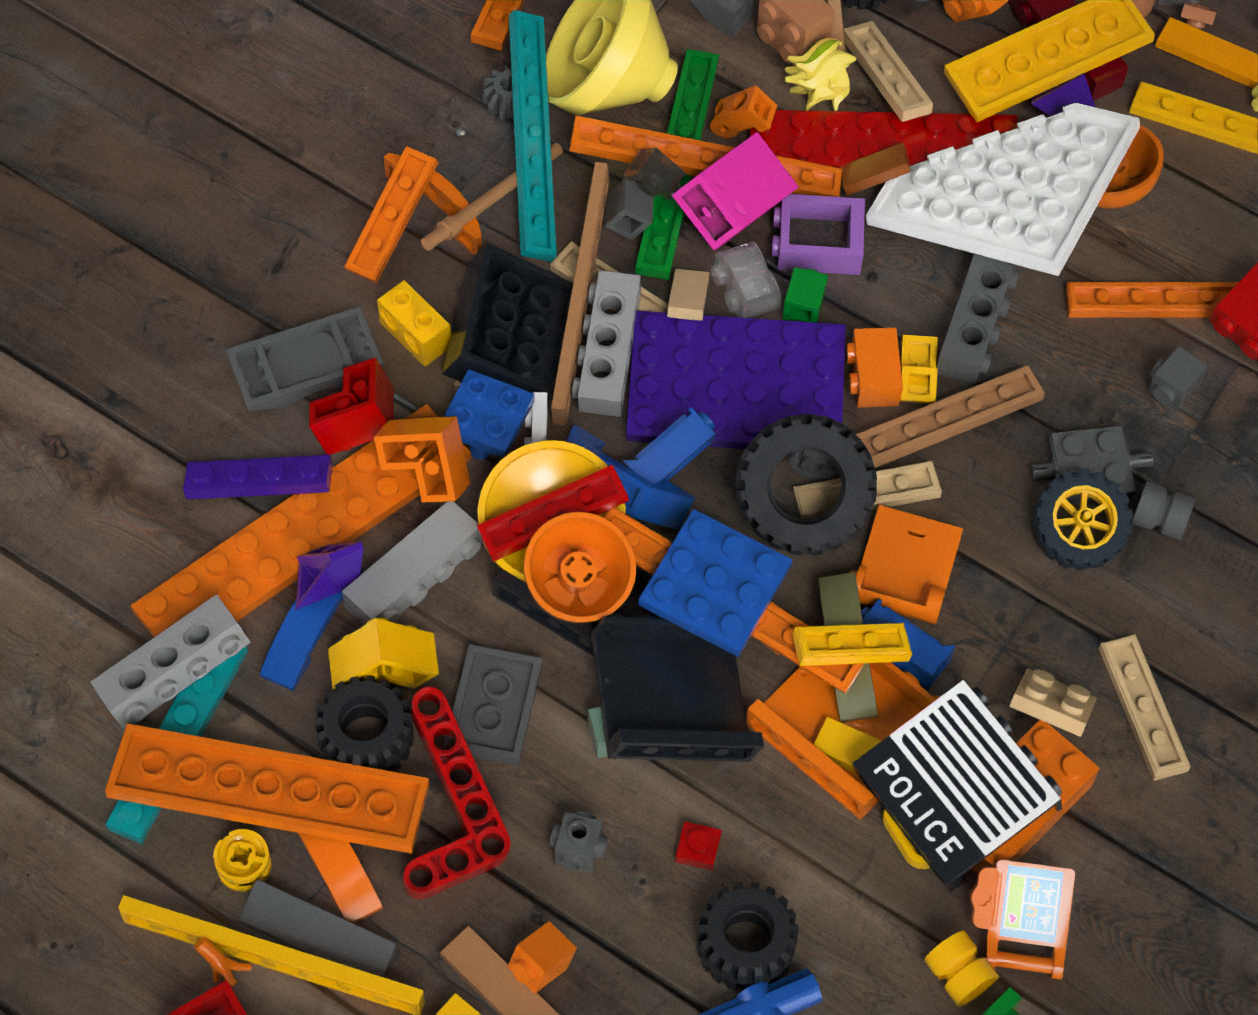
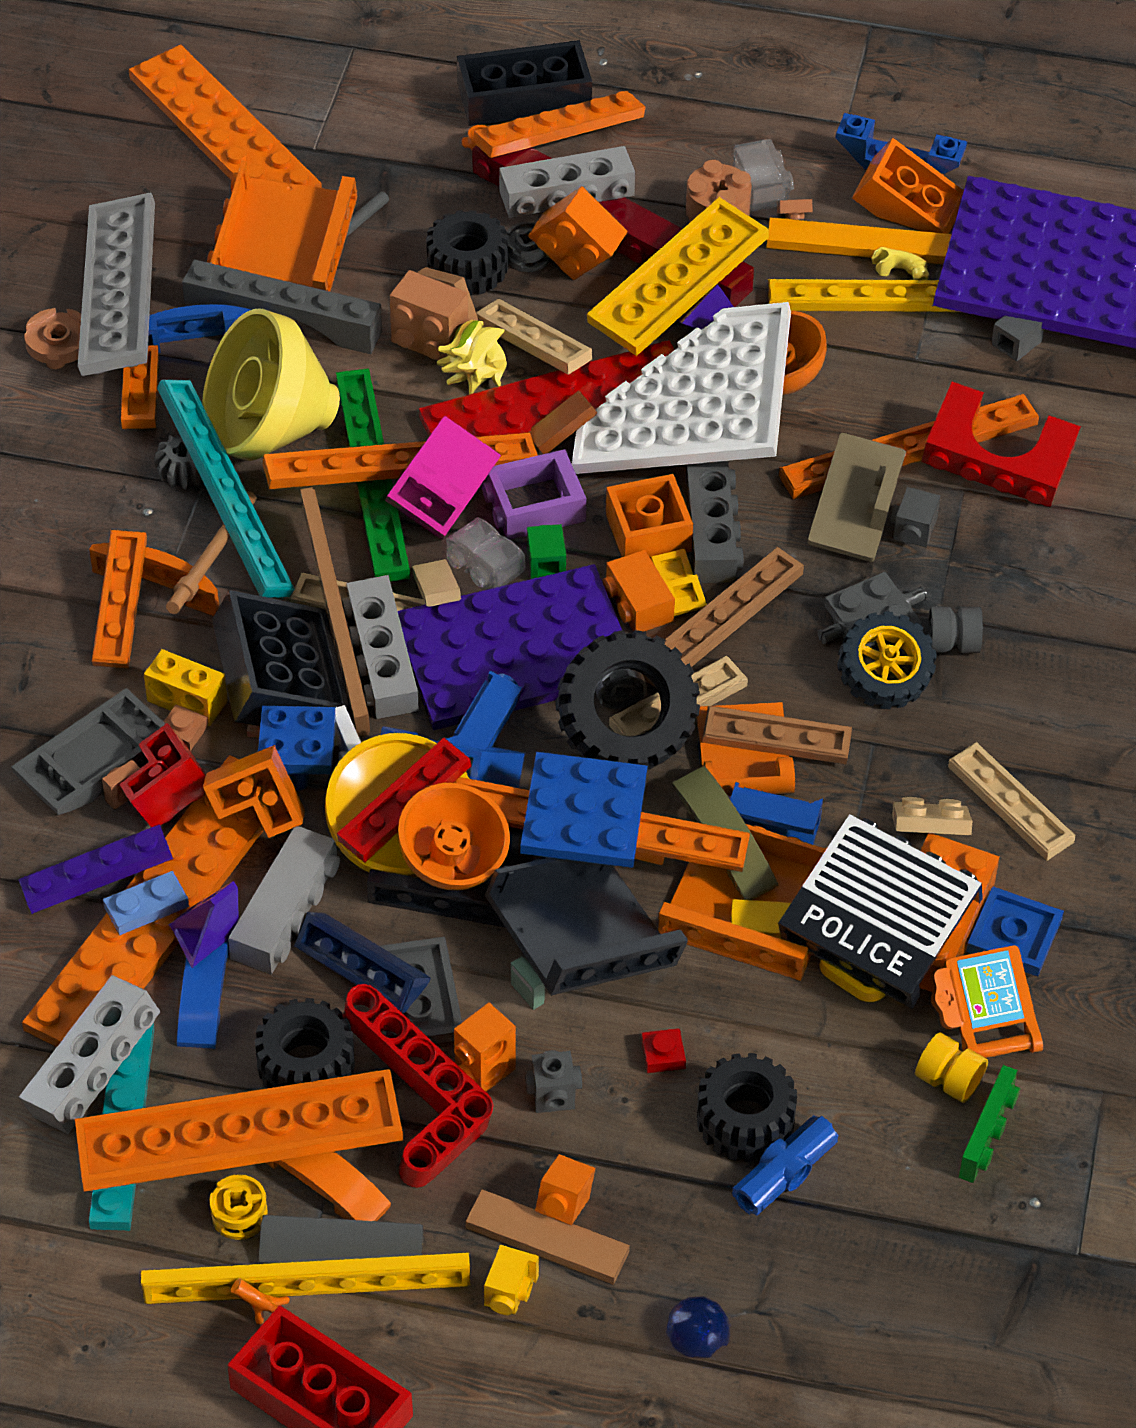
camera: 20 degrees left, 10 degrees down
yellow brick [328,618,439,690] -> none
dark grey brick [604,177,654,240] -> none
clear smoke brick [622,147,685,200] -> none
orange leg [710,85,777,138] -> none
yellow tile [792,623,912,666] -> none
none -> nougat plate [102,760,140,809]
none -> medium blue plate [103,871,189,936]
none -> nougat plate [163,704,208,751]
none -> dark blue slope [294,912,431,1013]
none -> orange brick [454,1002,516,1092]
none -> orange brick [606,474,693,559]
none -> medium nougat tile [702,705,852,765]
none -> dark tan bracket [807,433,906,562]
none -> blue plate [966,886,1064,977]

